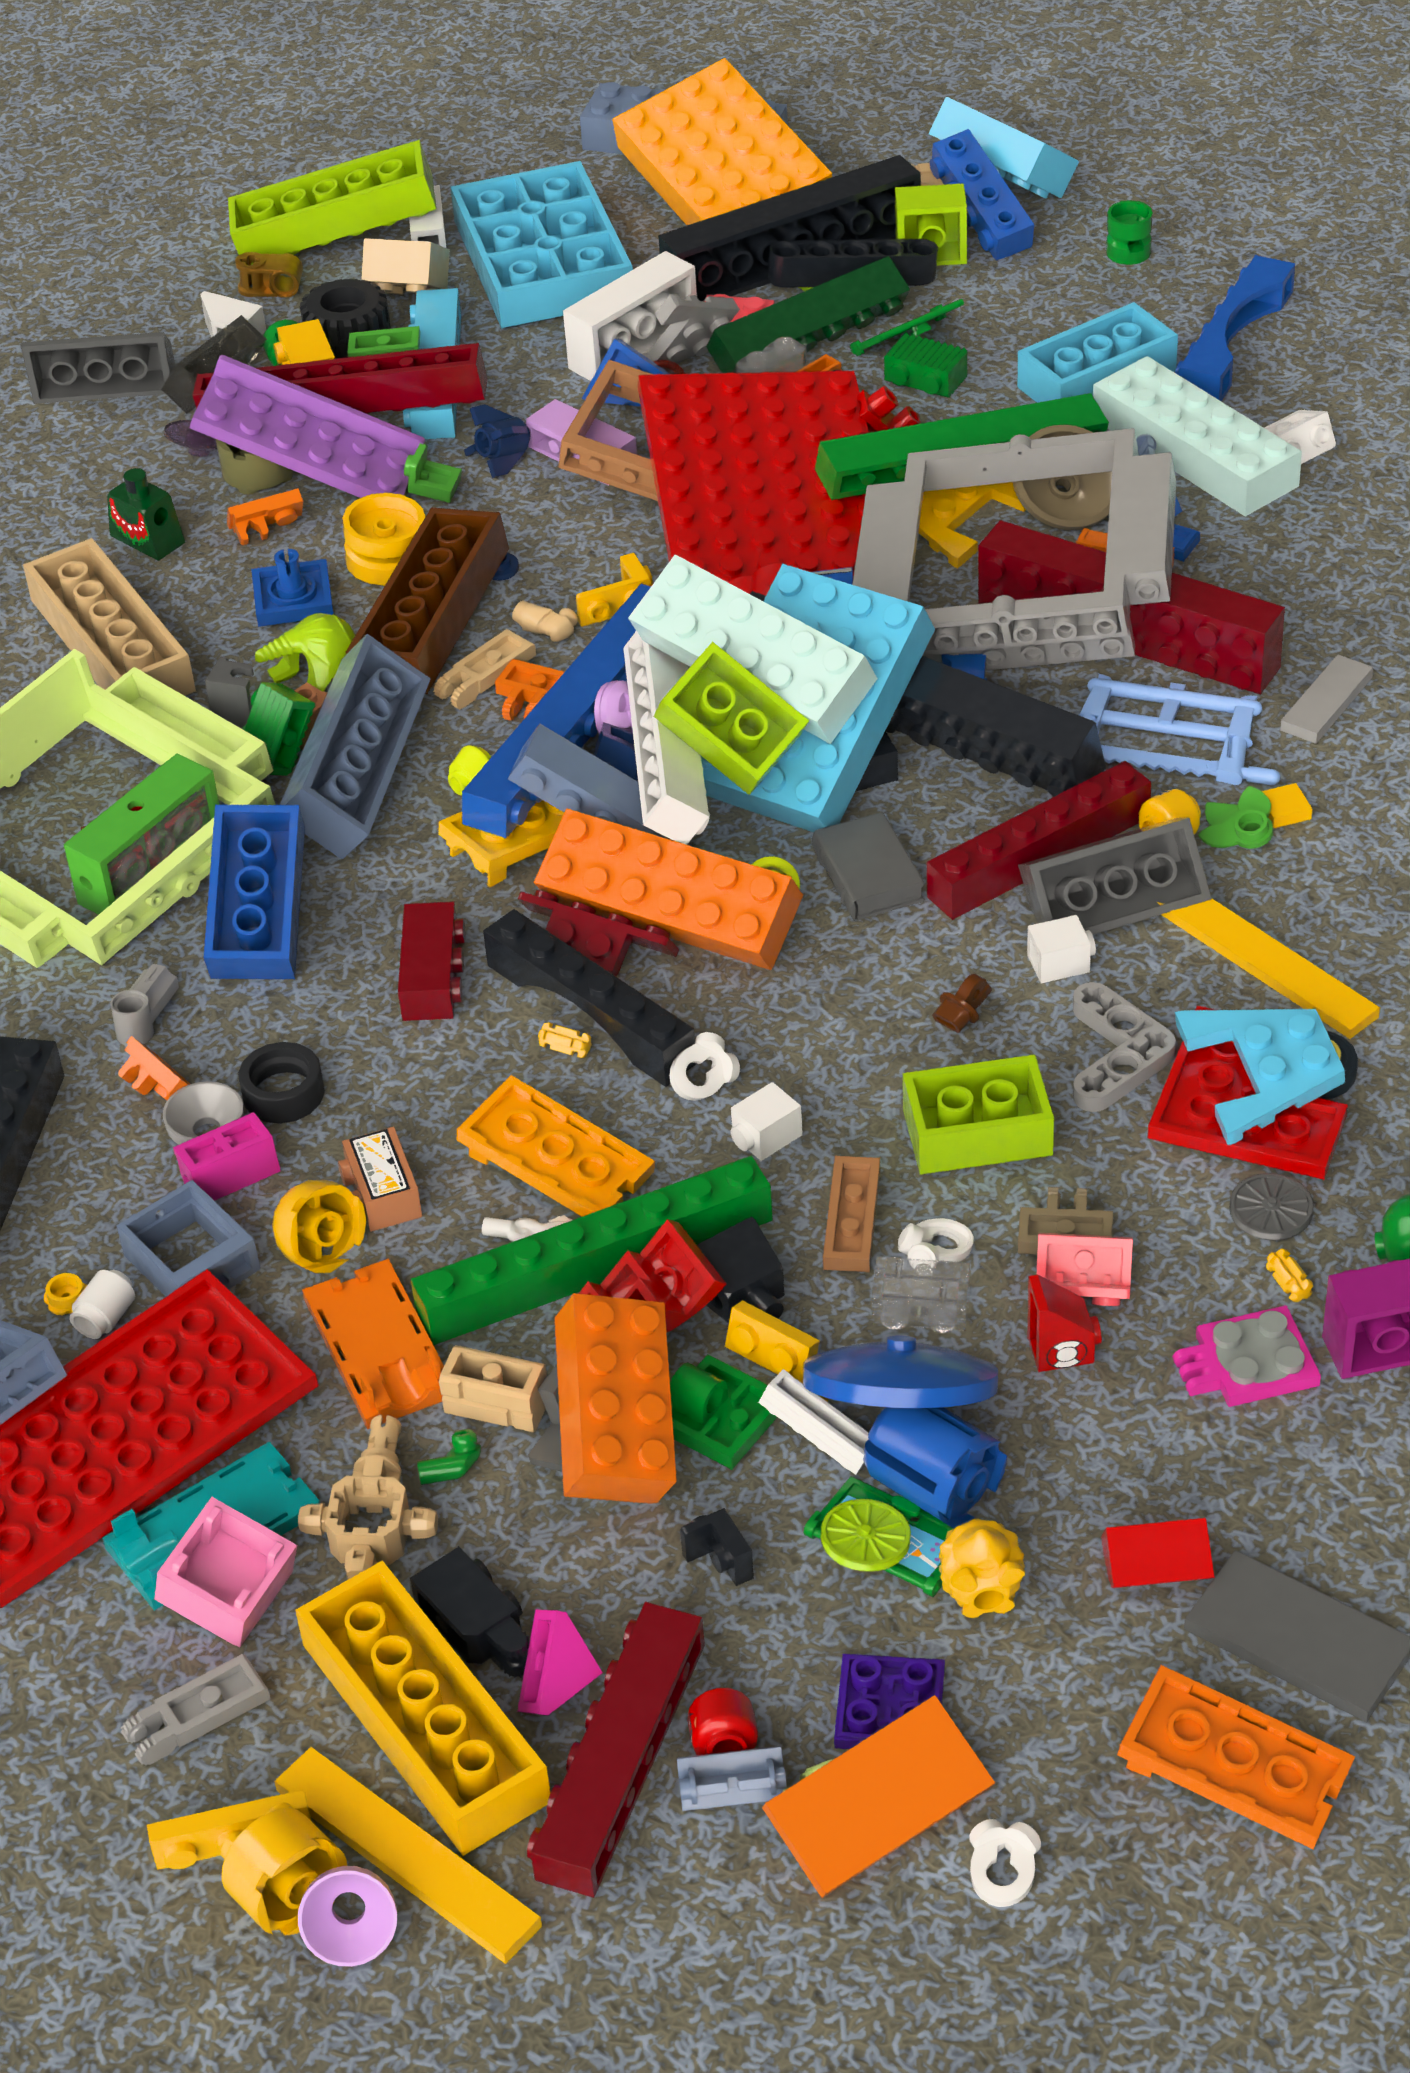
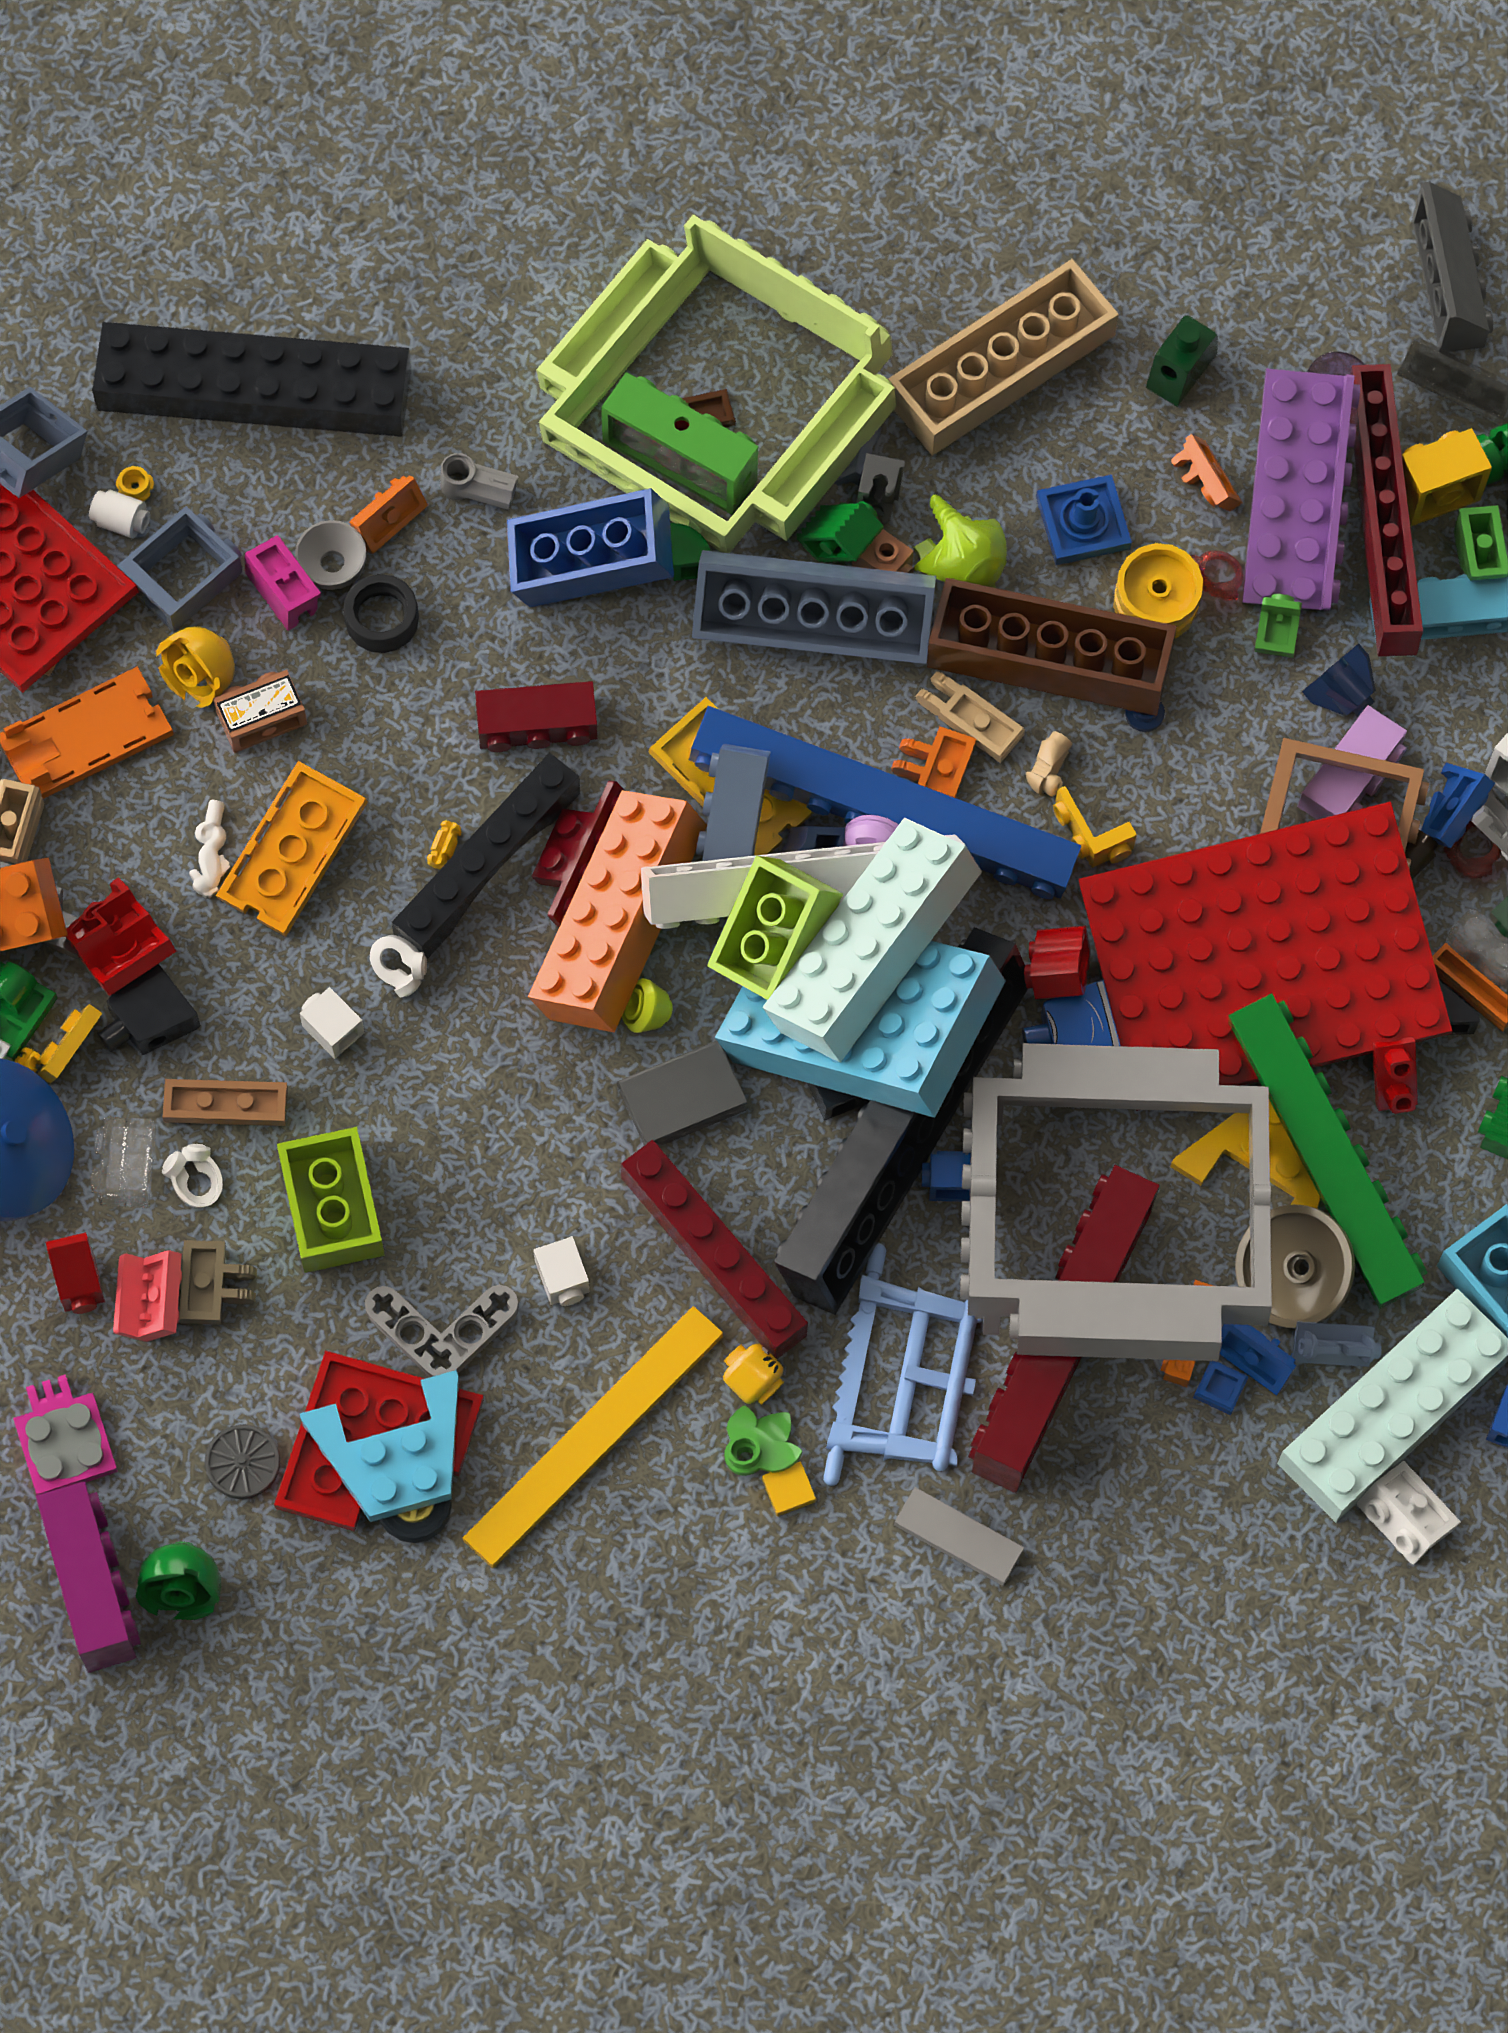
camera: 80 degrees right, 25 degrees up
green brick [410,1155,773,1345] -> none
neon yellow cone [448,745,491,795] -> none
reddish brown piece [932,974,992,1033] -> none
dark grey slope [1018,818,1212,935] -> none
yellow piece [1266,1248,1313,1302] -> none

